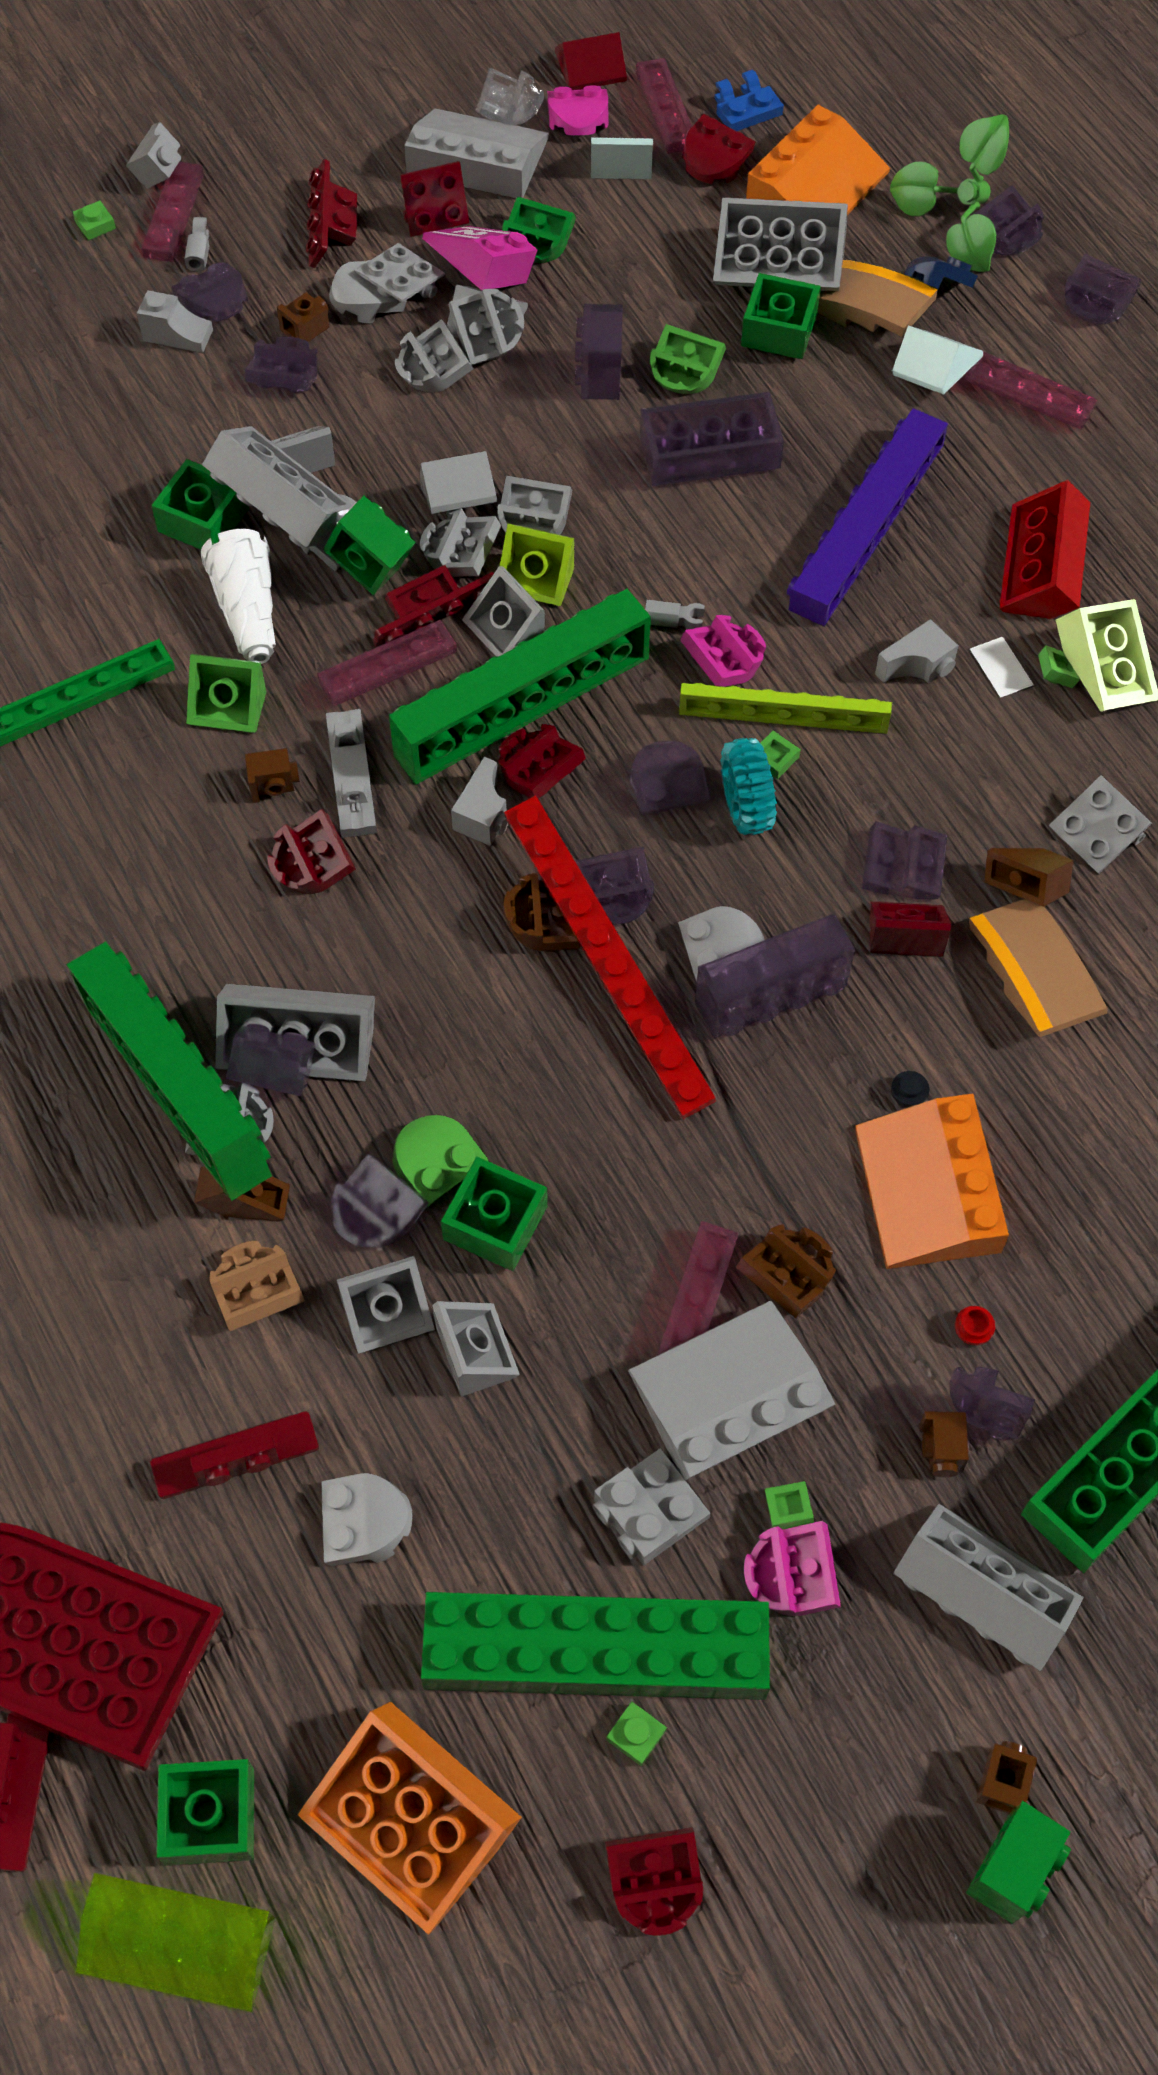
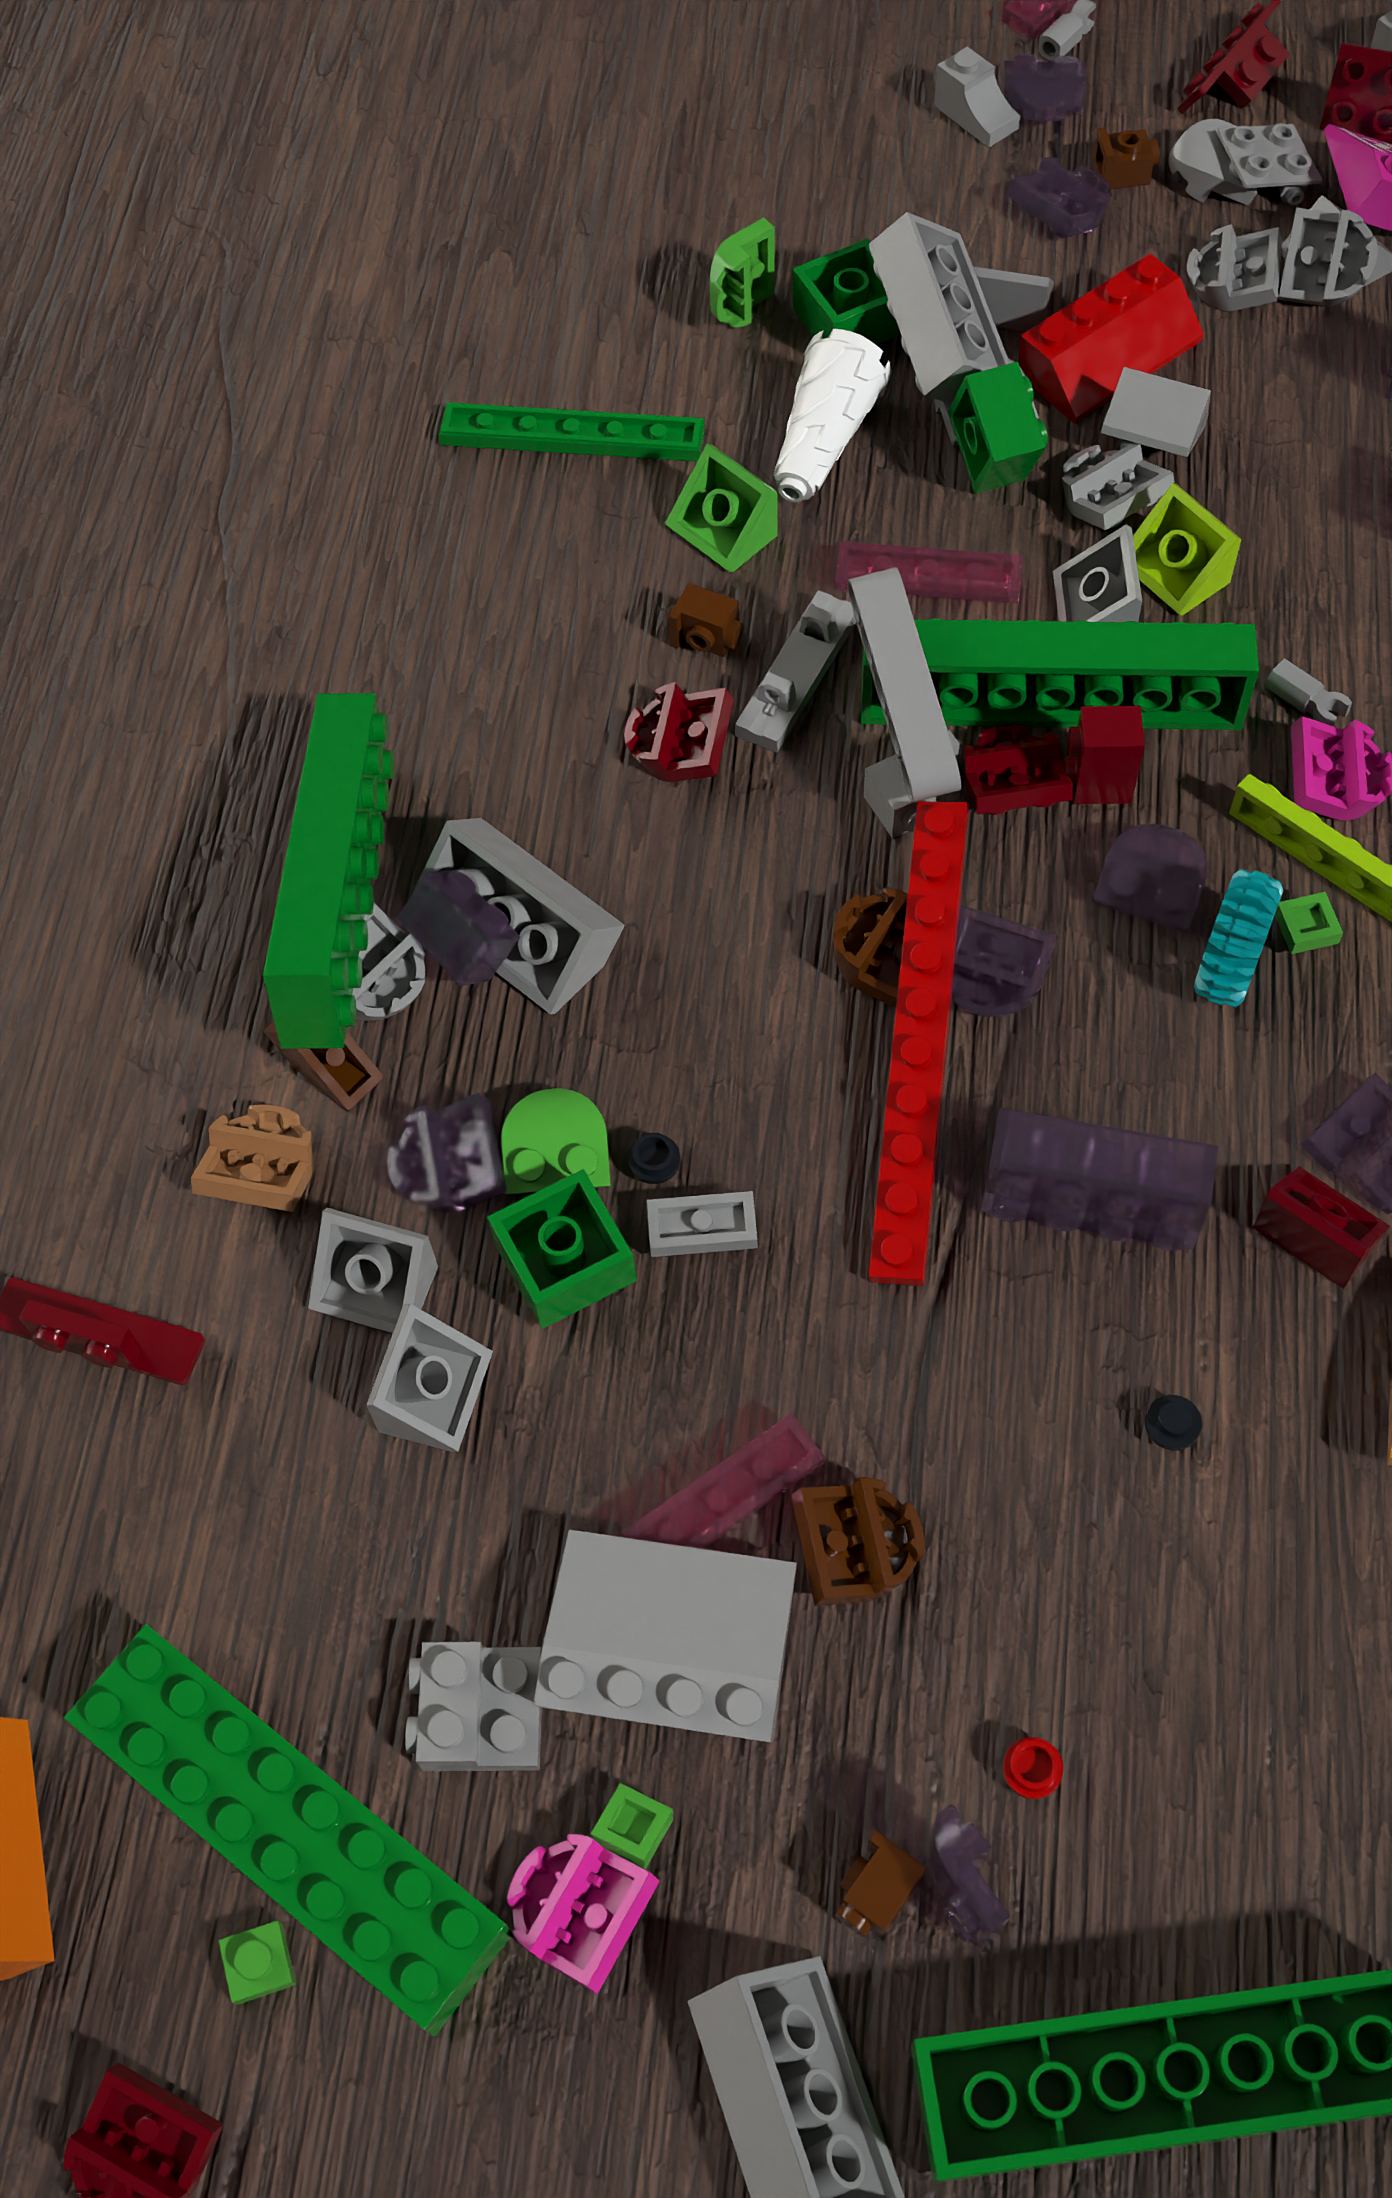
camera: 40 degrees right, 0 degrees up
light grey slope [322,1473,412,1566] -> none
dark red bracket [373,565,494,647] -> none
light grey slope [498,476,572,535] -> none
light grey slope [678,906,766,990] -> none
orange slope [855,1094,1009,1269] -> none
none -> black plate [628,1133,680,1184]
none -> light grey plate [647,1191,758,1257]
none -> bright green slope [710,217,775,328]
none -> light grey beam [848,567,961,803]
none -> red slope [1018,253,1204,424]
none -> dark red brick [1063,706,1145,805]

